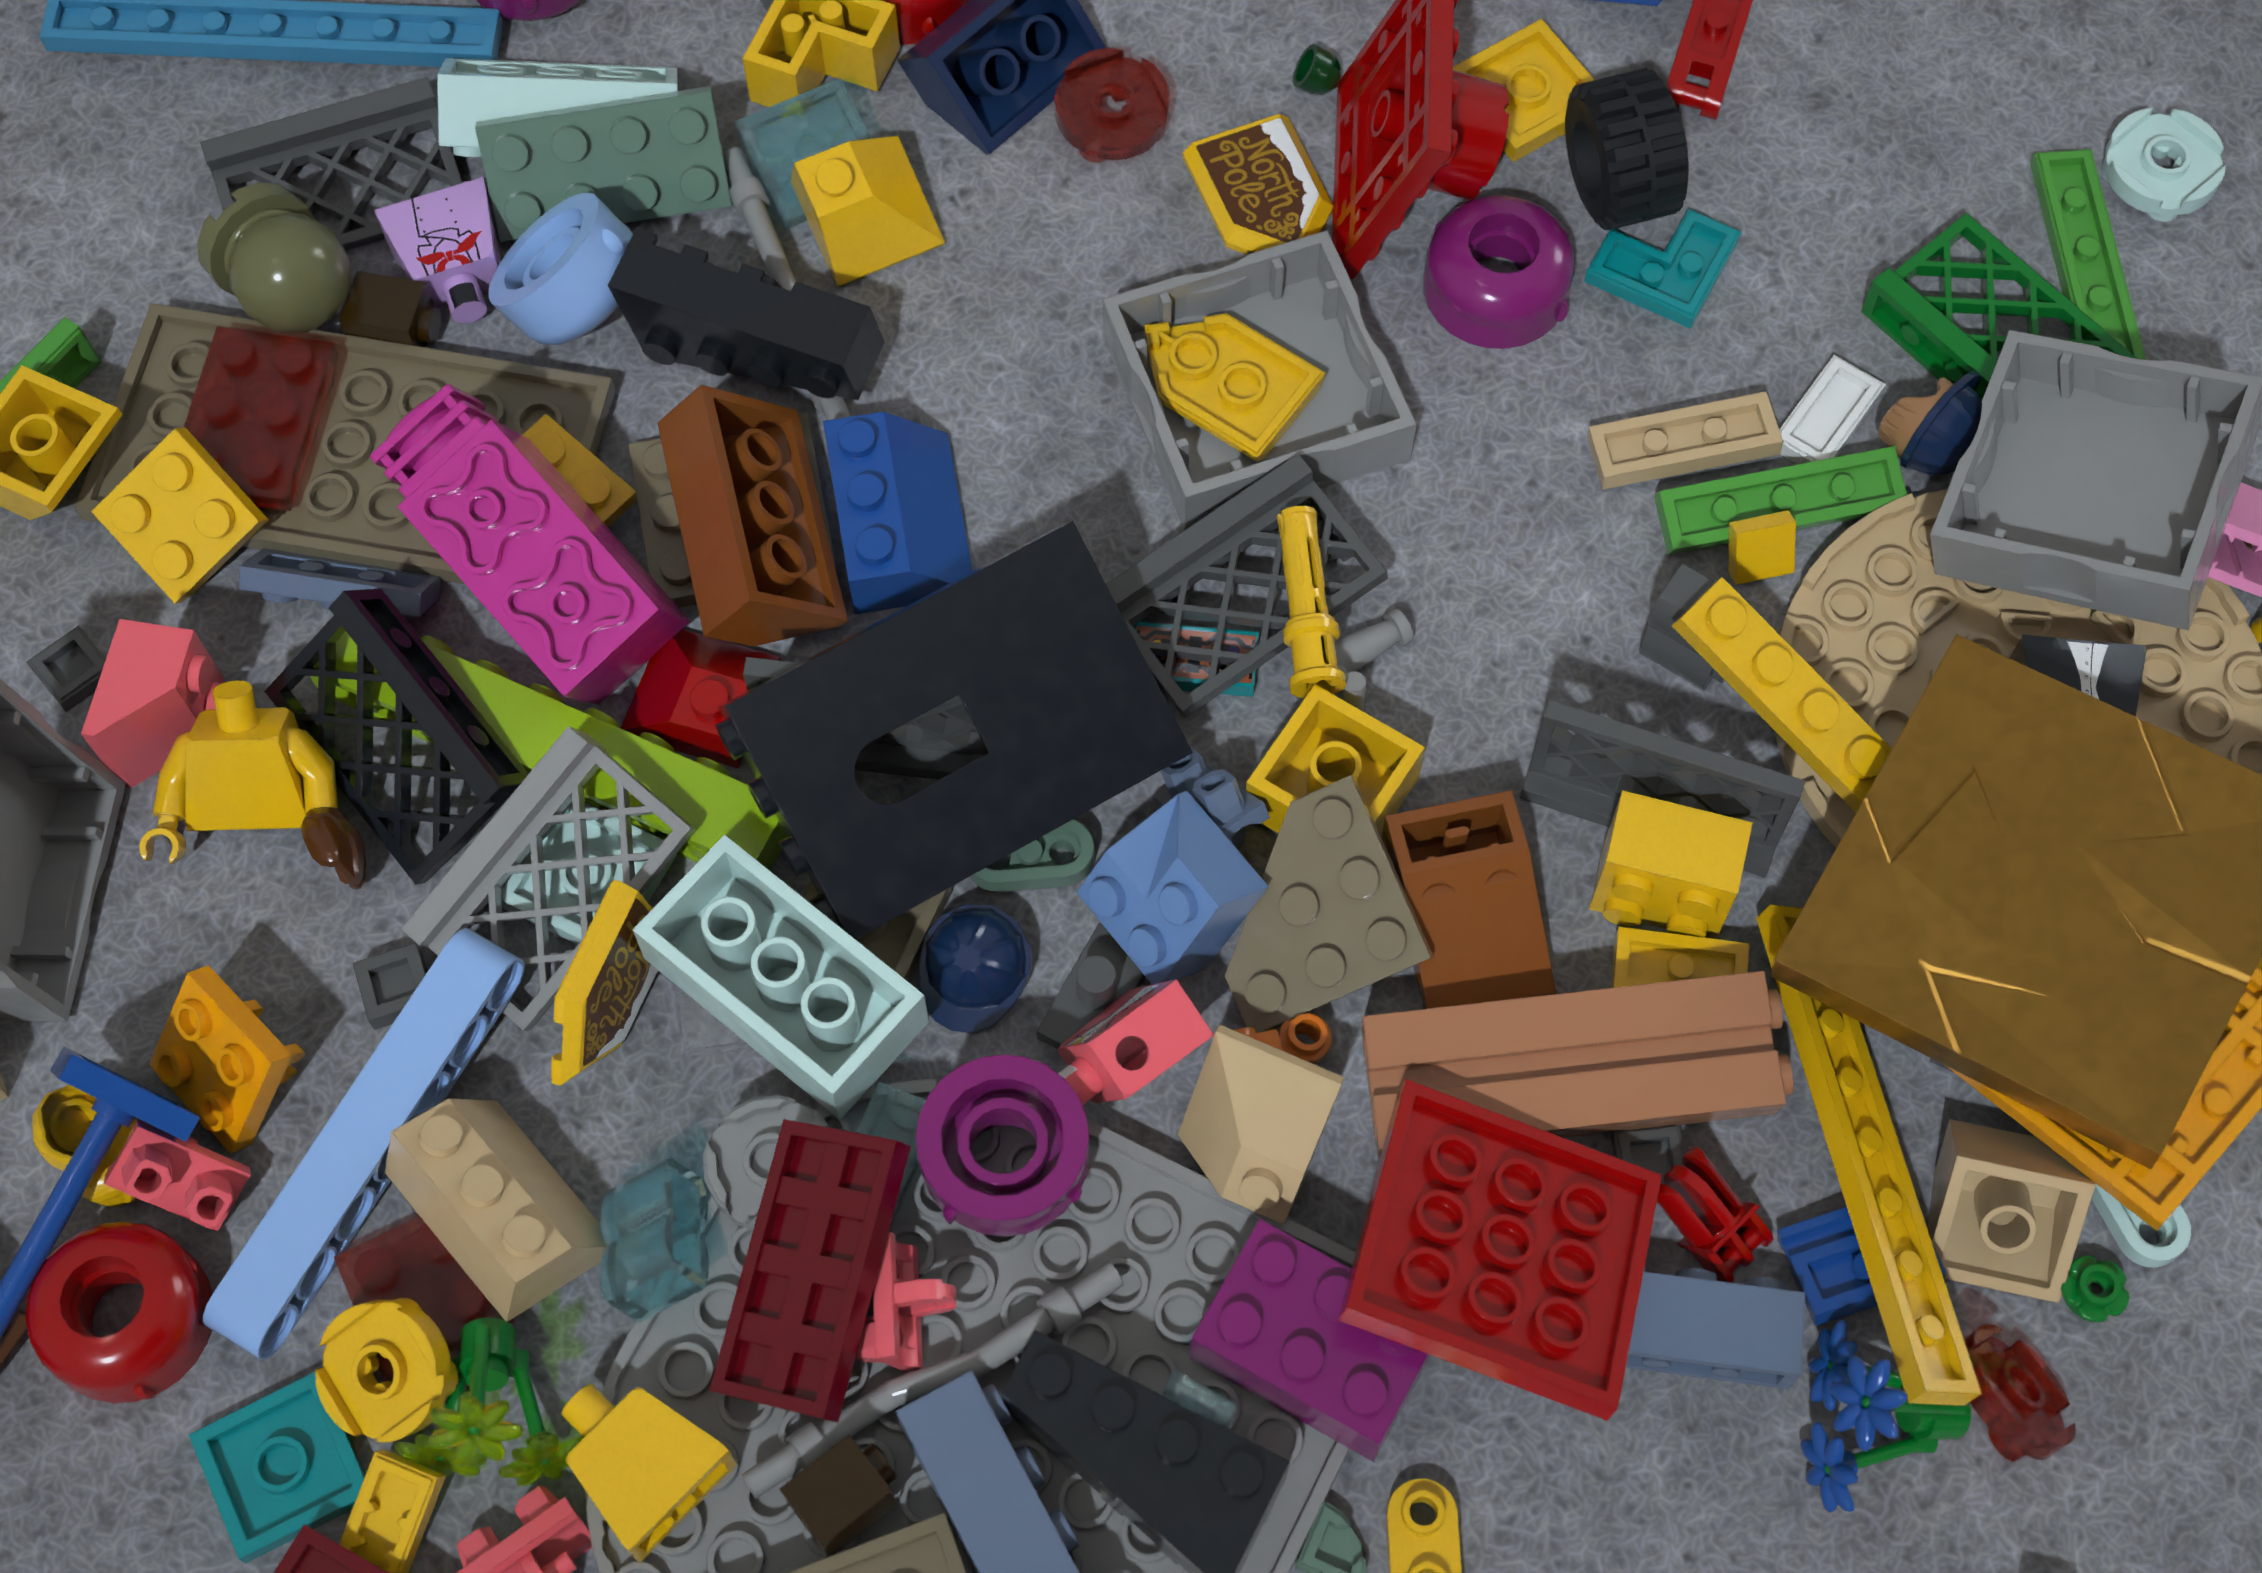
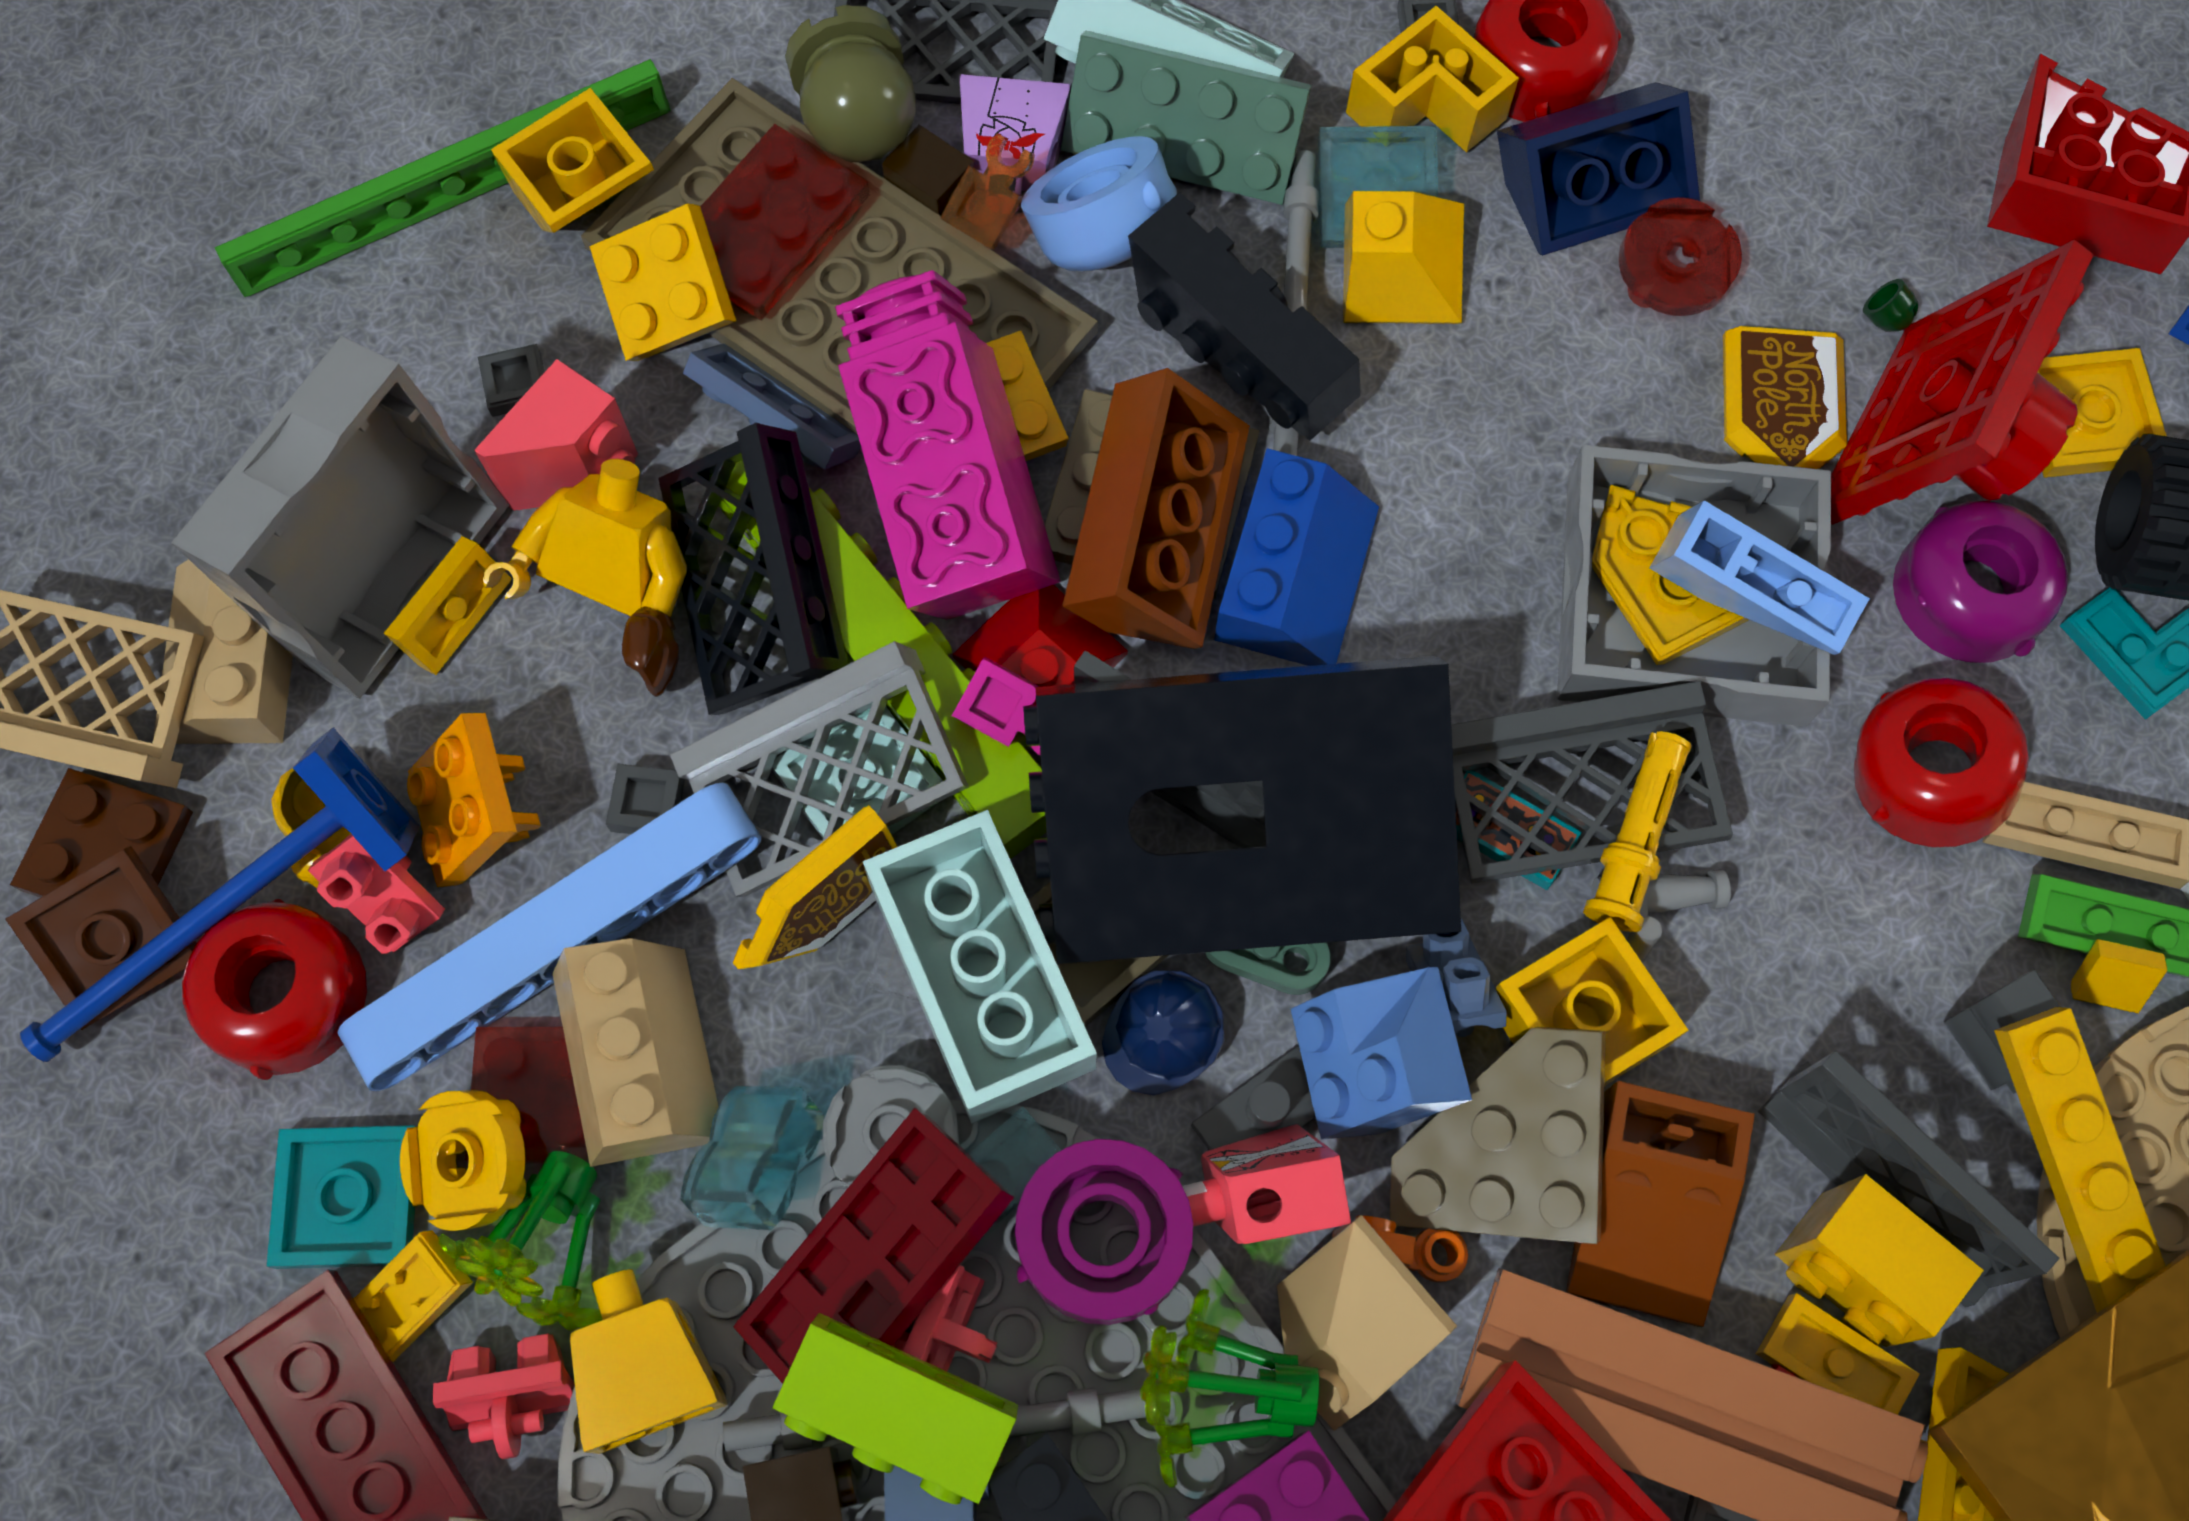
camera: 25 degrees right, 5 degrees up
none -> yellow plate [384,536,512,675]
none -> lime brick [772,1313,1018,1505]
none -> clear orange plate [940,133,1035,249]
none -> dark pink plate [951,657,1041,756]
none -> plant [1139,1288,1319,1488]
none -> light blue slope [1649,500,1870,655]
none -> red piece [1854,678,2029,847]

